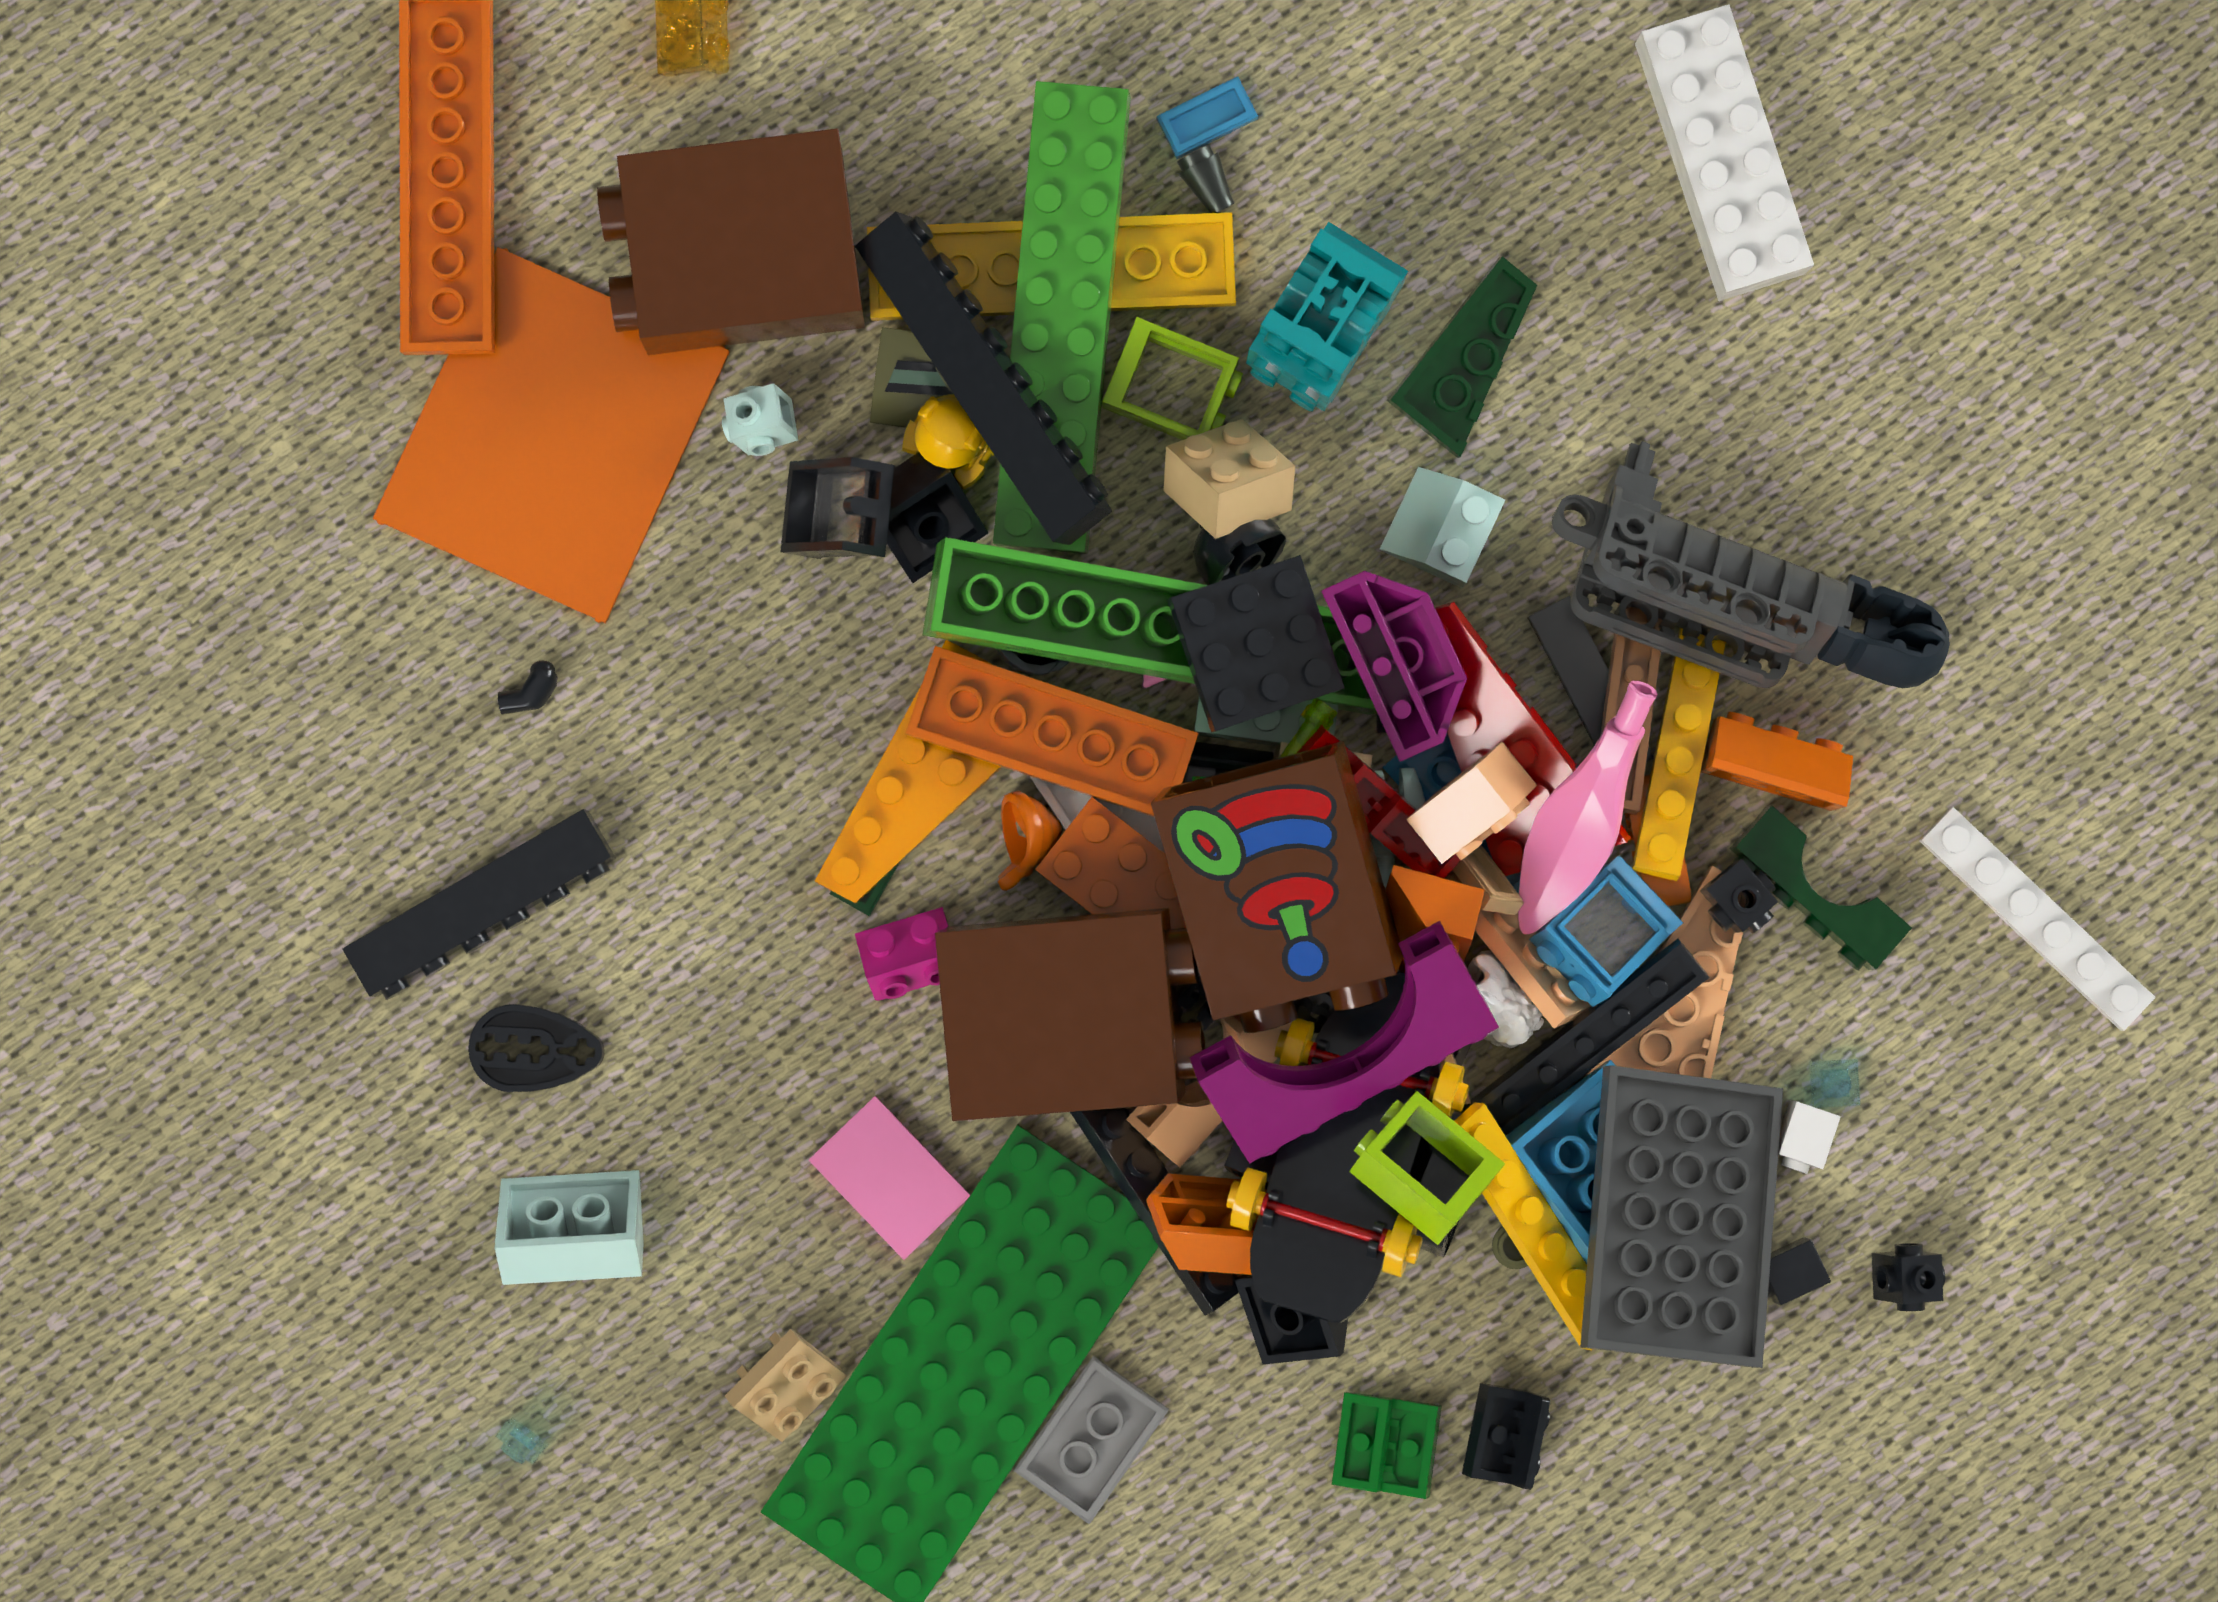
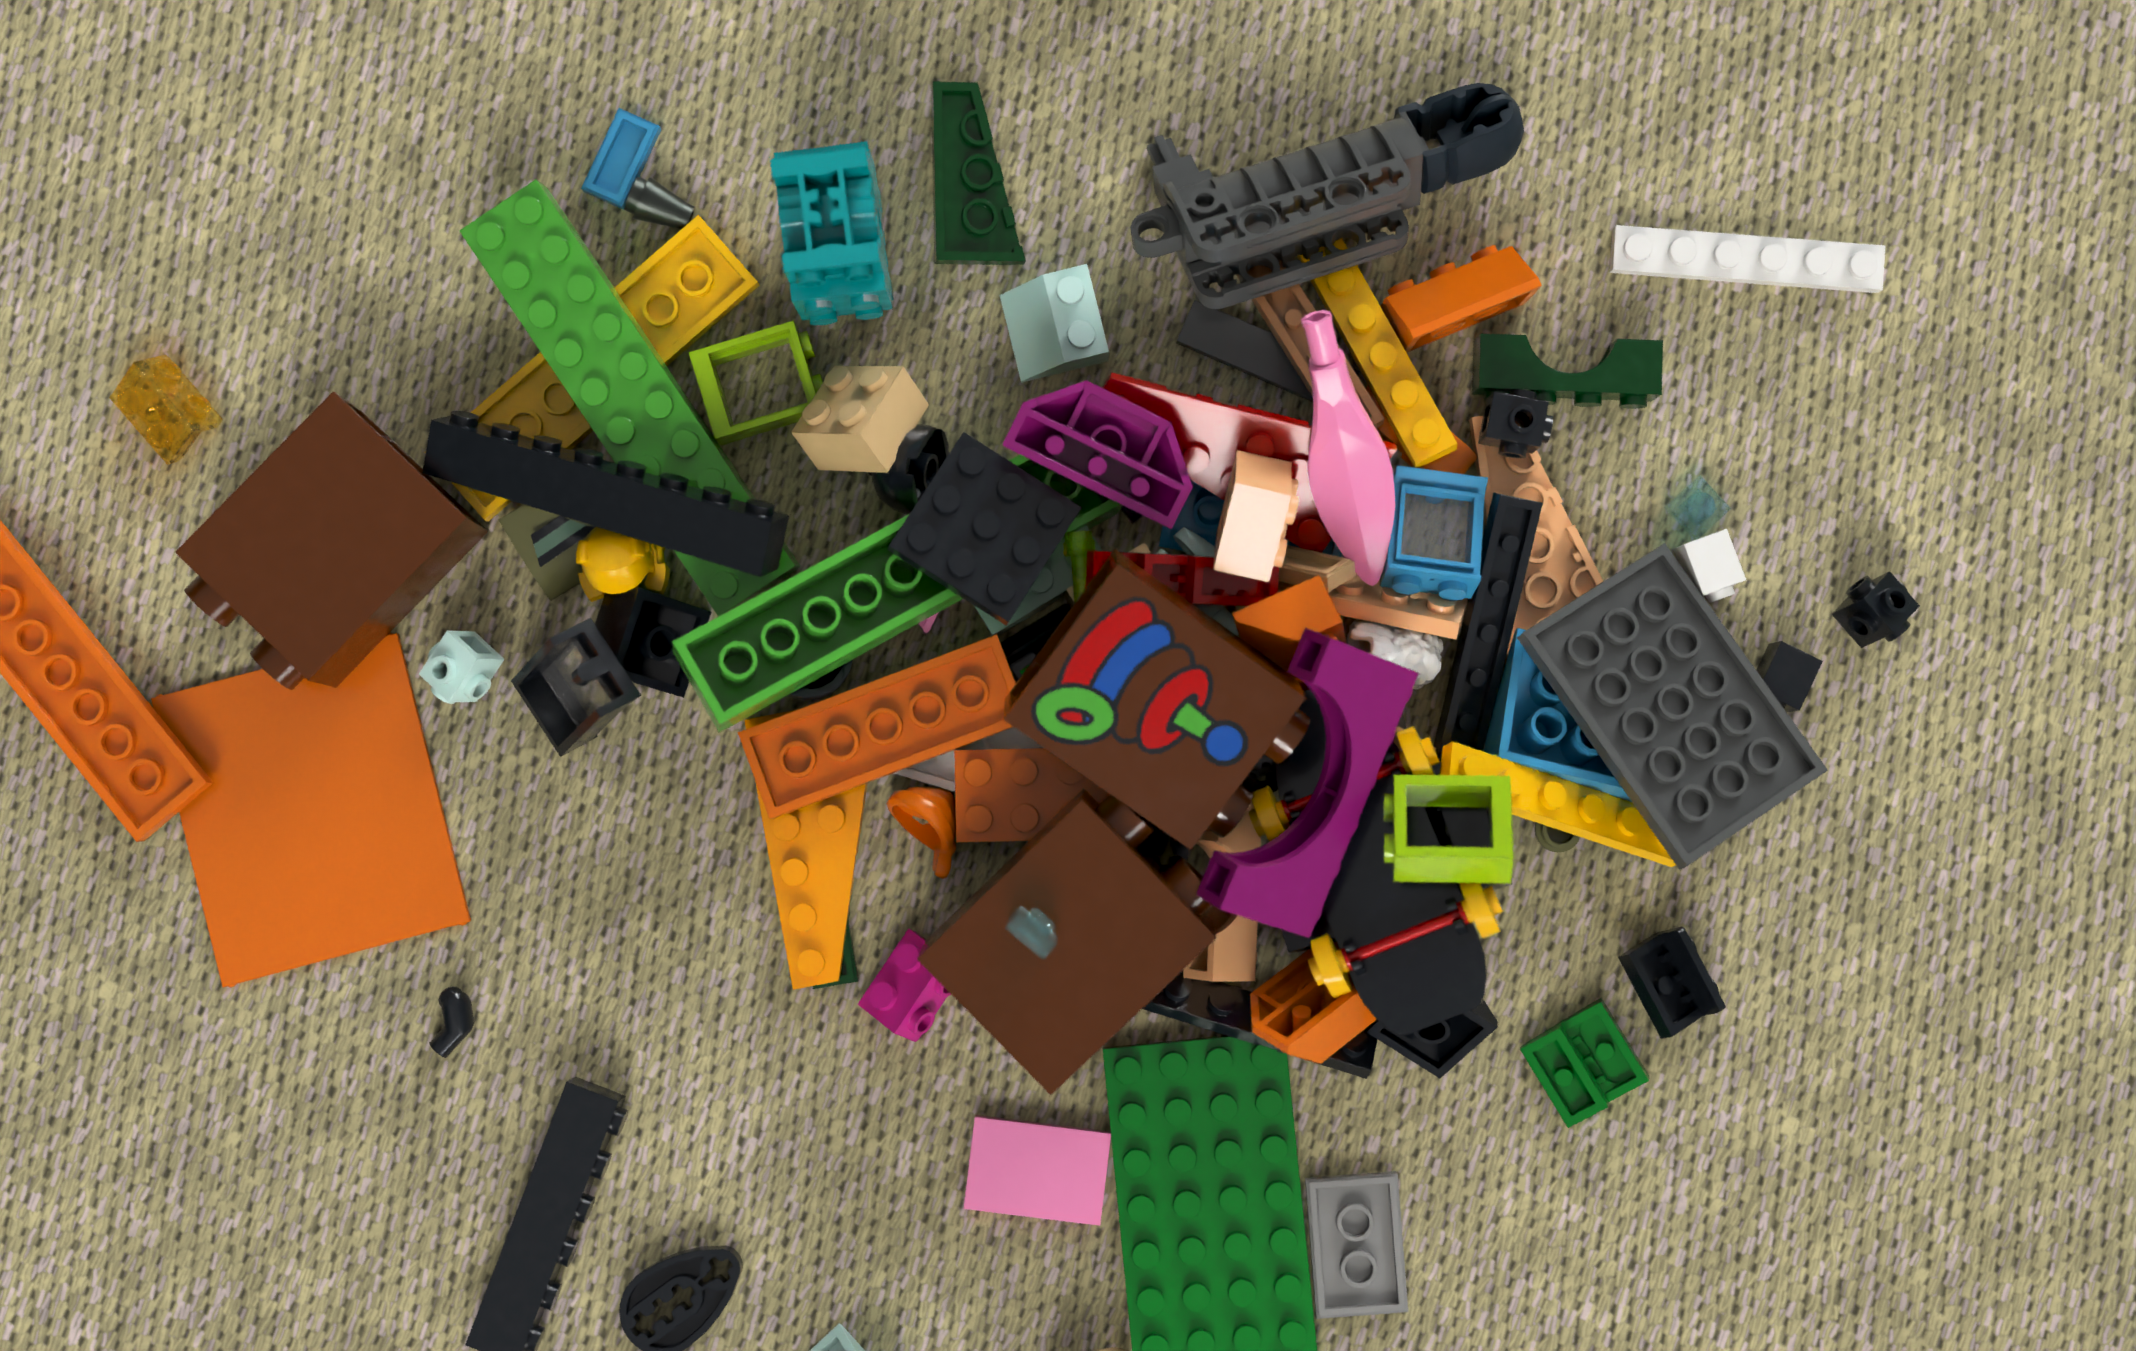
camera: 40 degrees left, 0 degrees up
none -> clear light blue plate [1006,905,1057,960]

